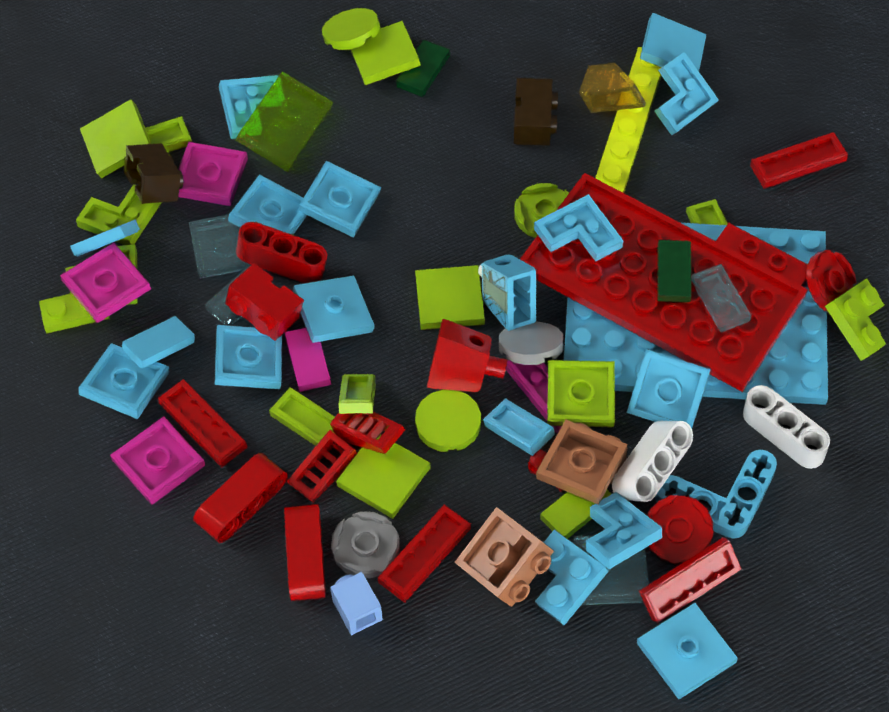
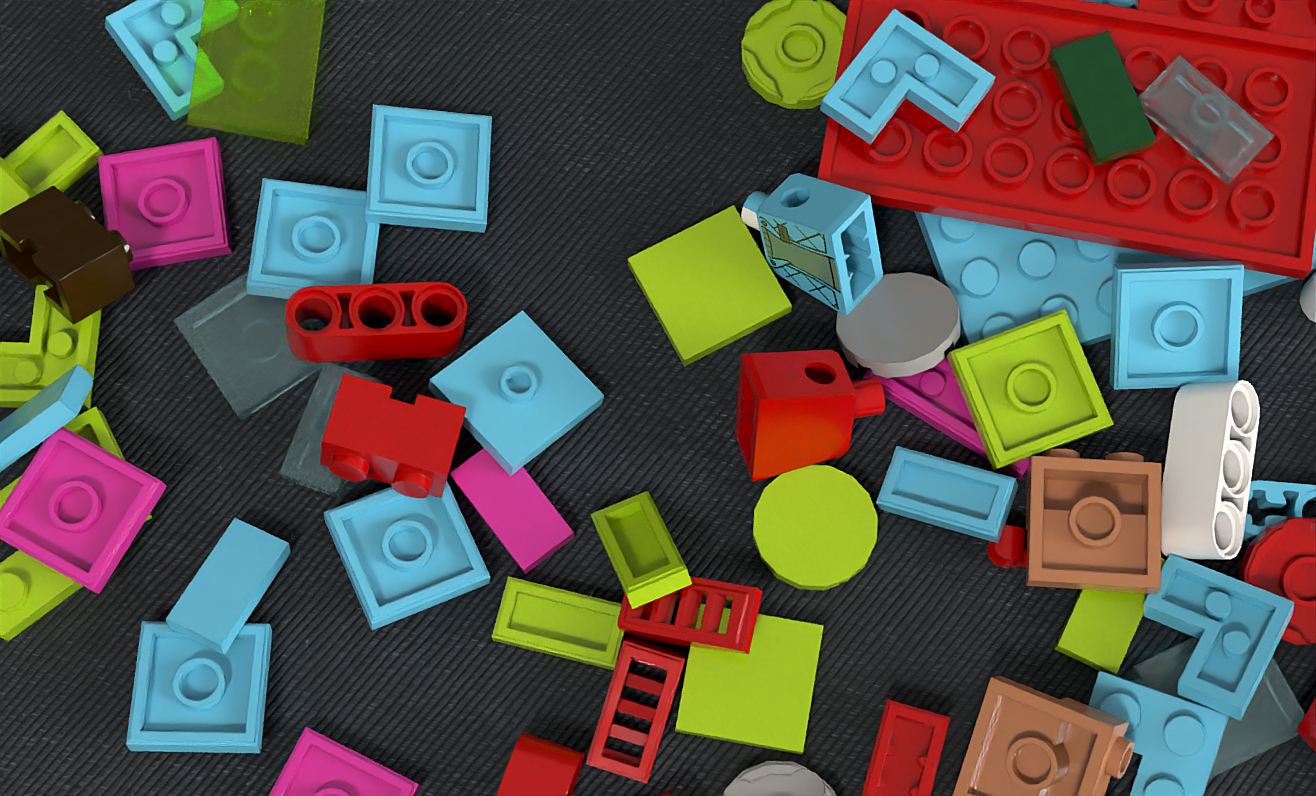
camera: 20 degrees left, 15 degrees up
red plate [158,379,248,468] -> none

